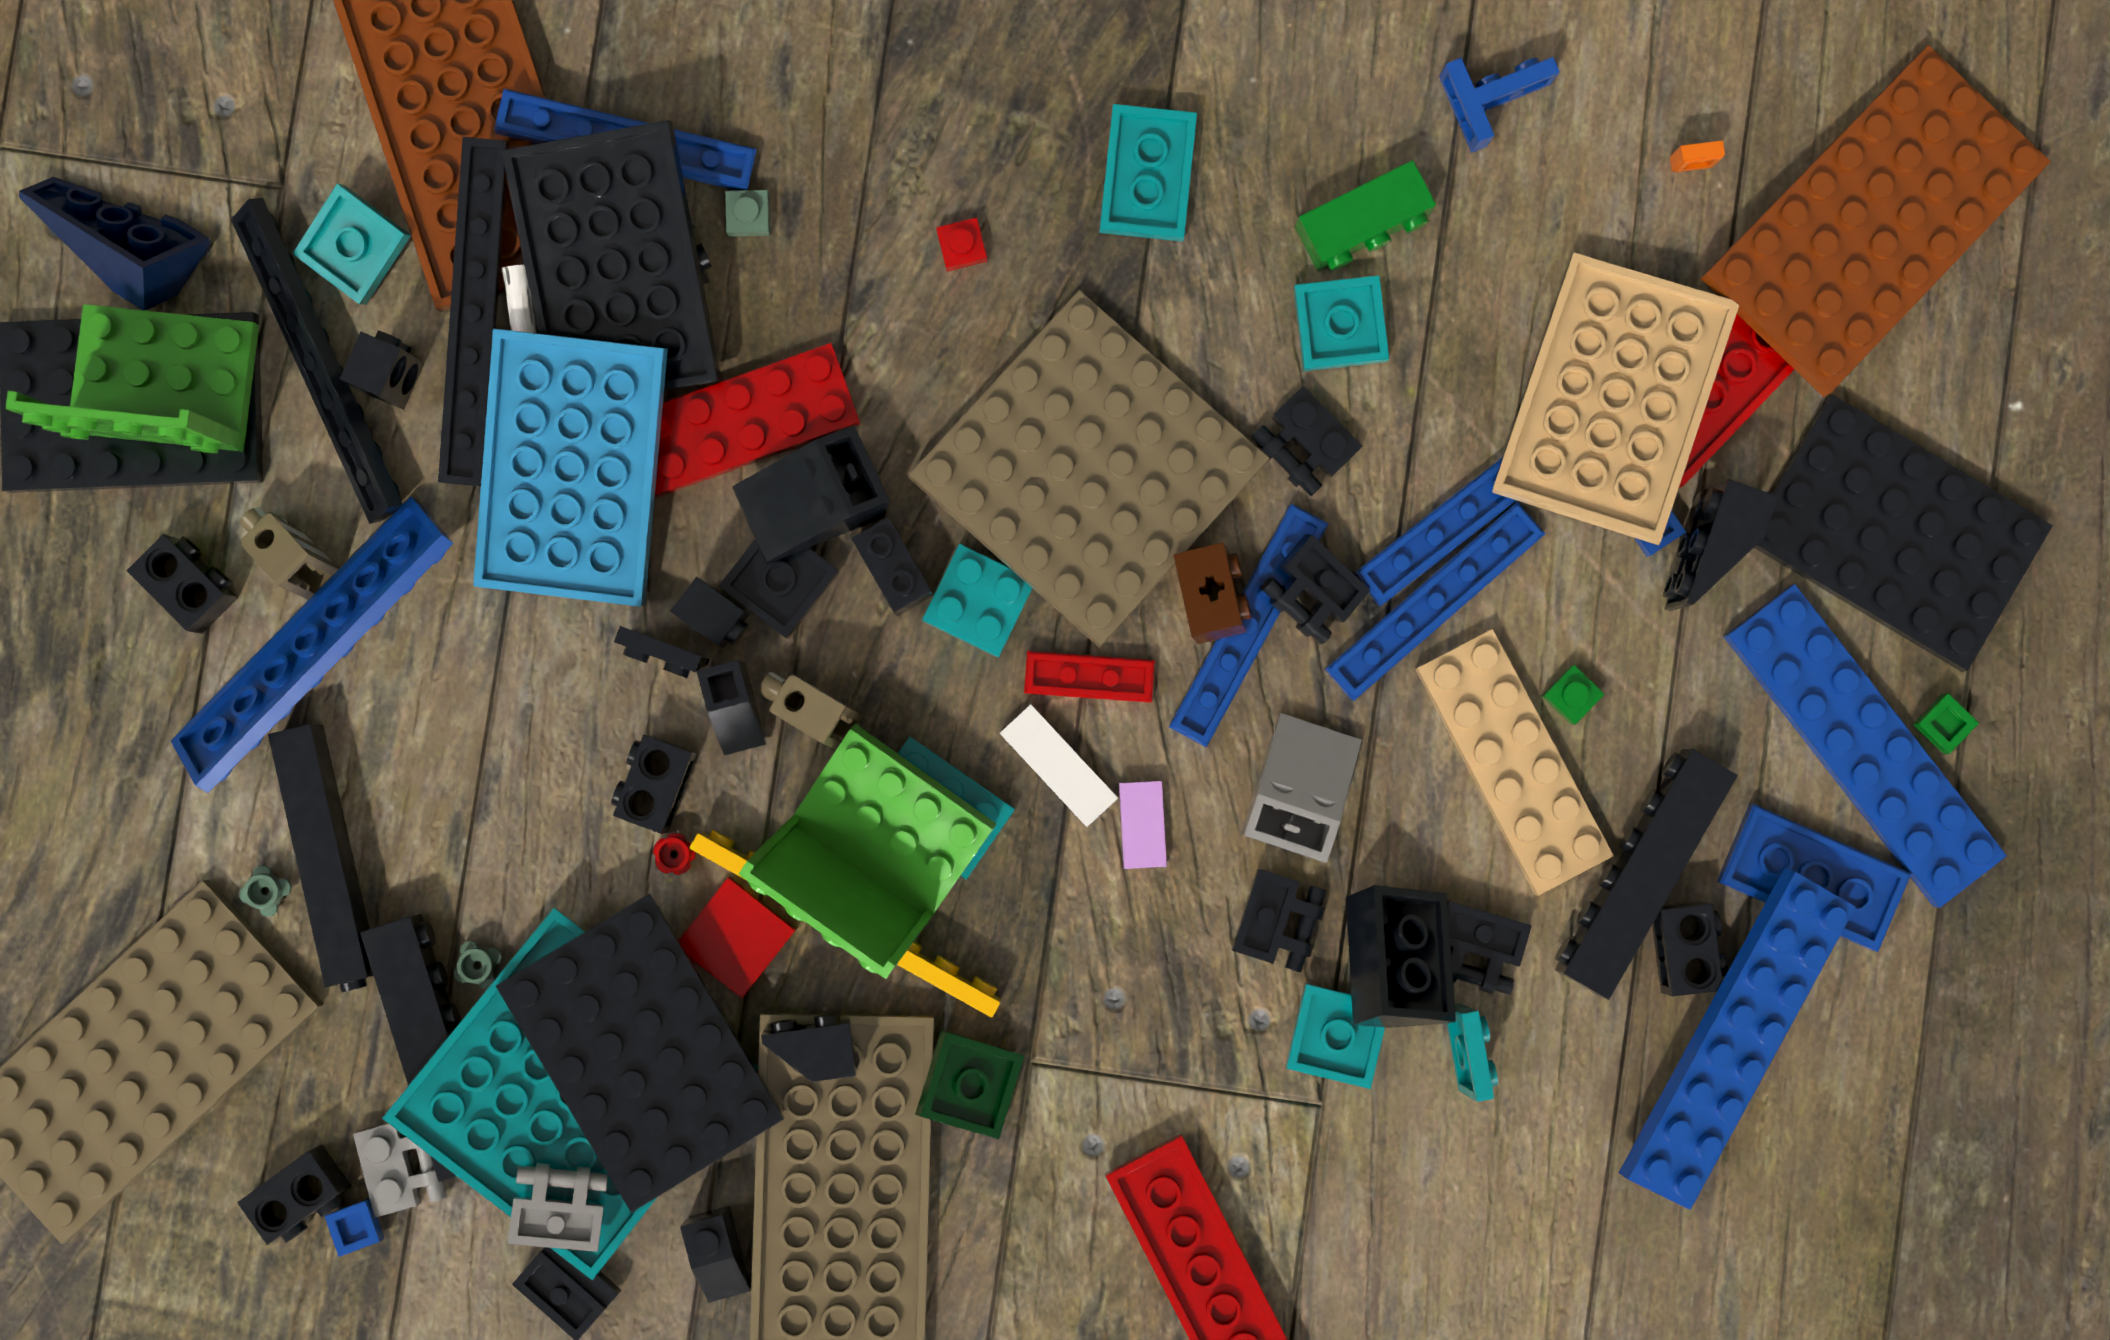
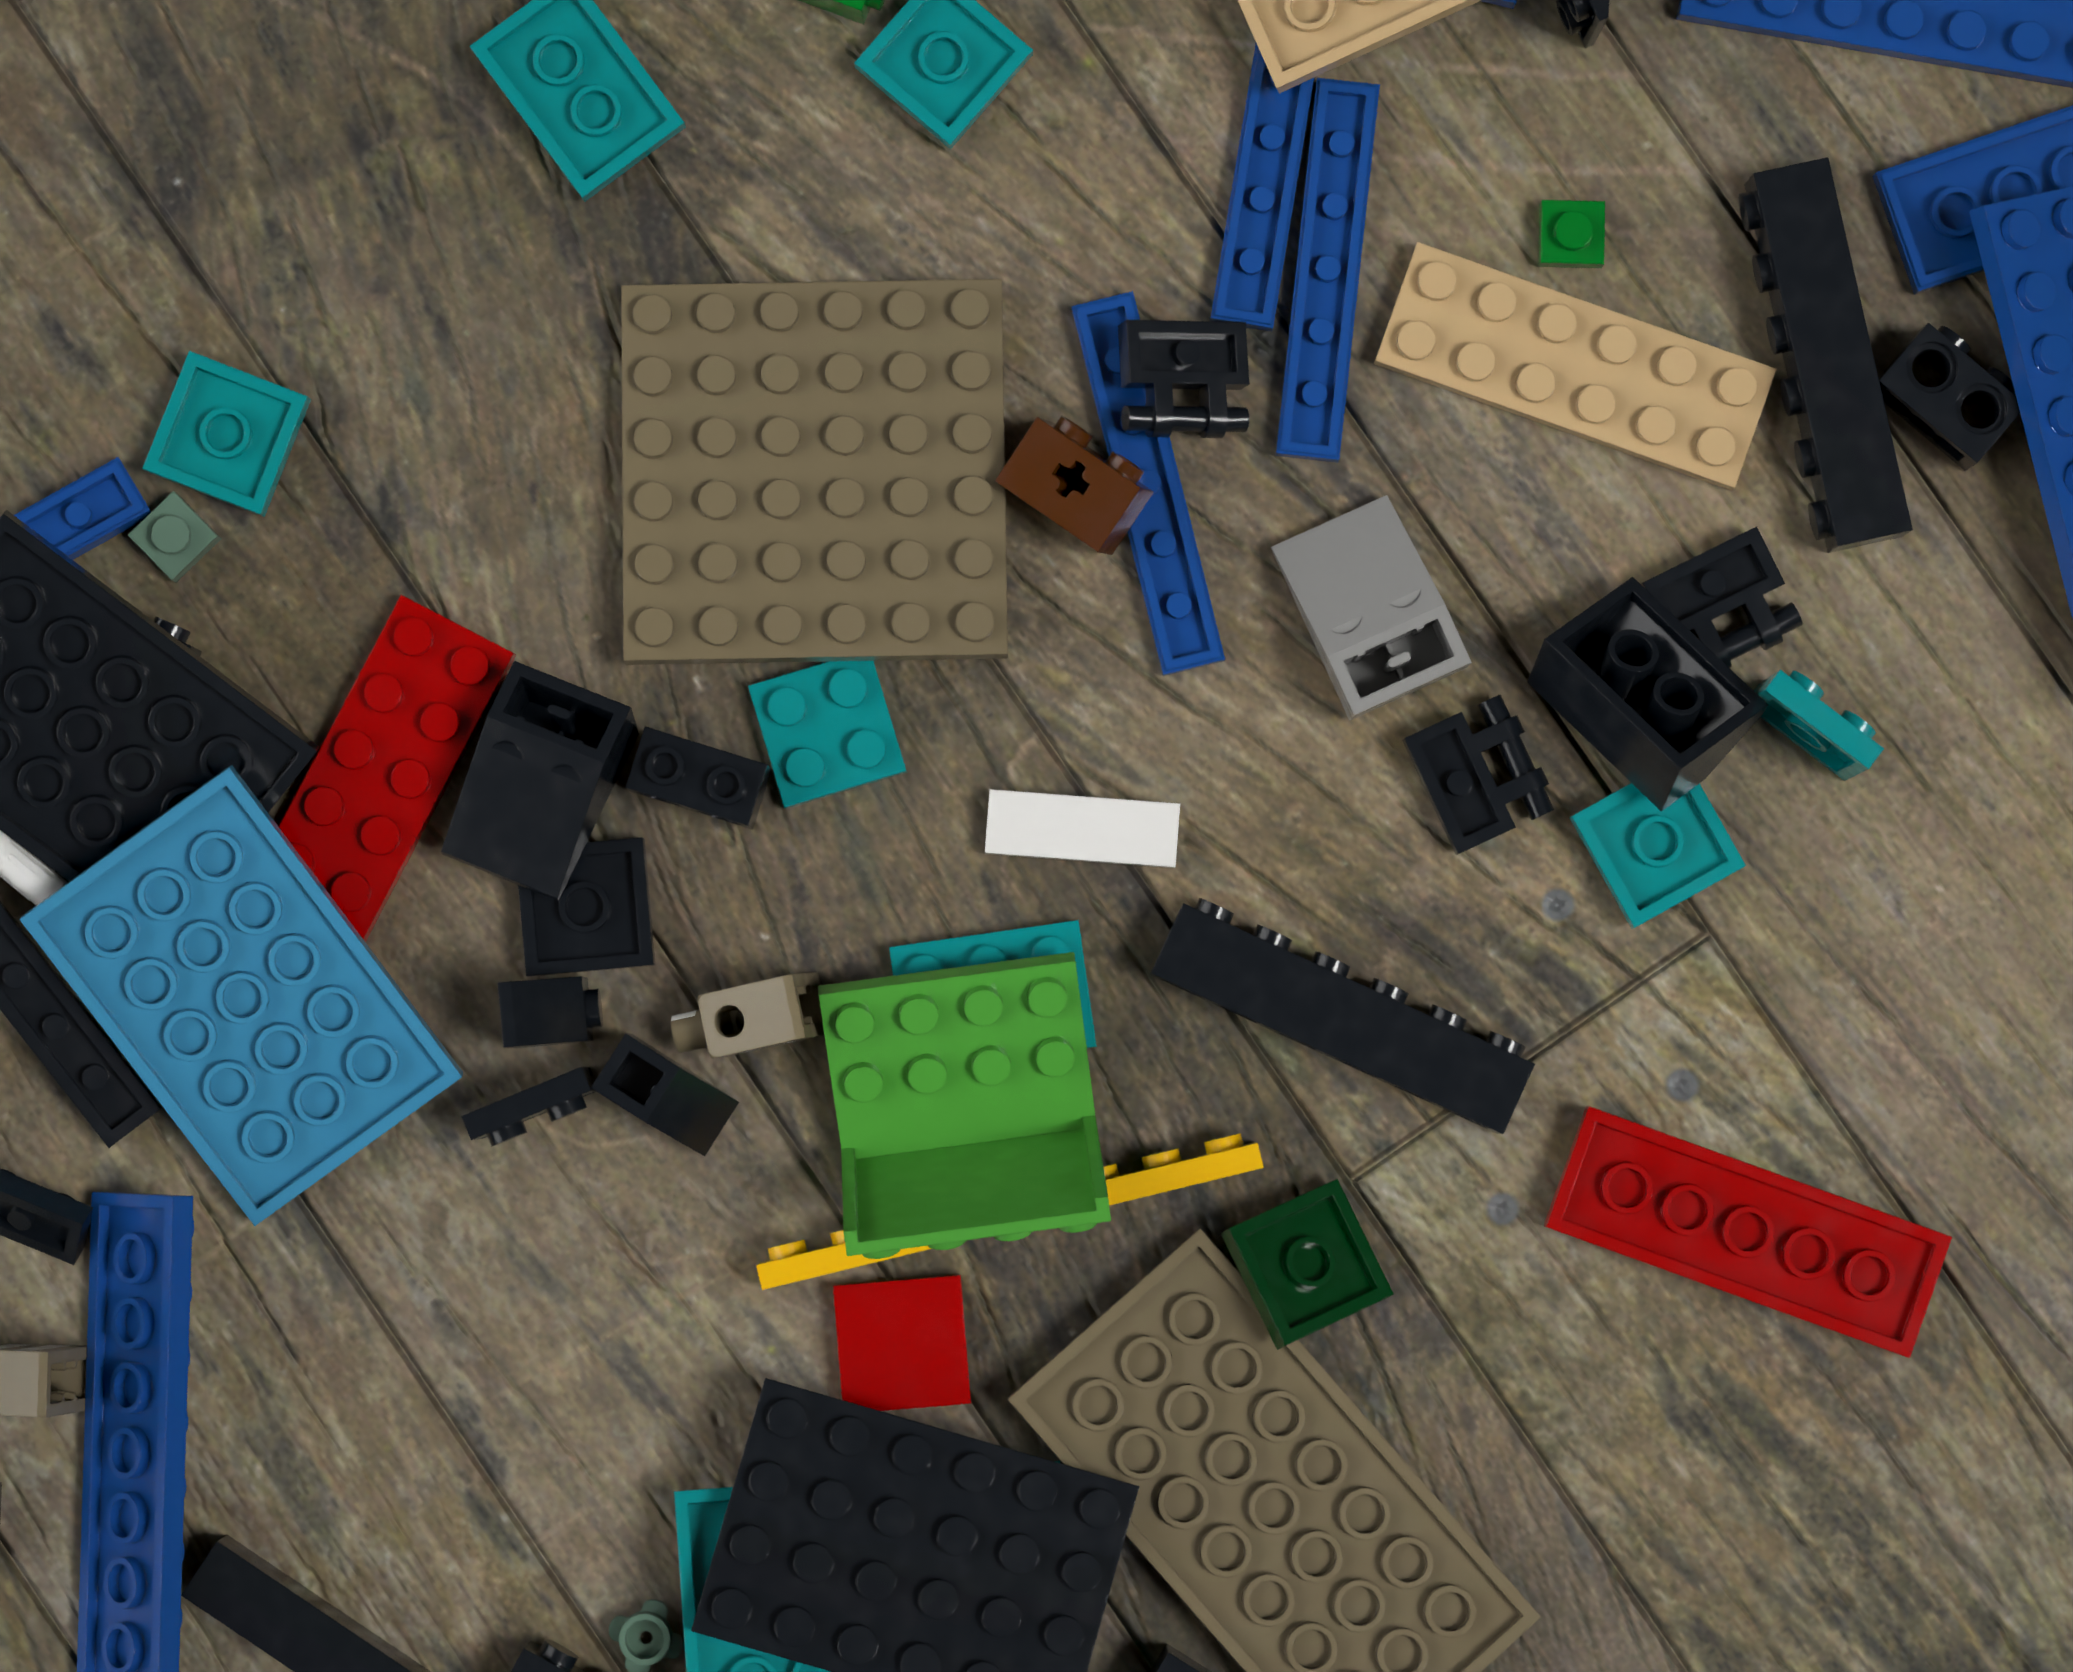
camera: 40 degrees left, 0 degrees up
black brick [611,735,699,834] -> none
red plate [653,833,696,875] -> none
black slope [761,1013,856,1082] -> none
red plate [936,217,988,272] -> none
red tile [1024,651,1155,703] -> none
lavender tile [1119,781,1167,869] -> none
black plate [1252,386,1363,497] -> none
none -> teal plate [142,351,311,517]
none -> black brick [1150,898,1535,1134]

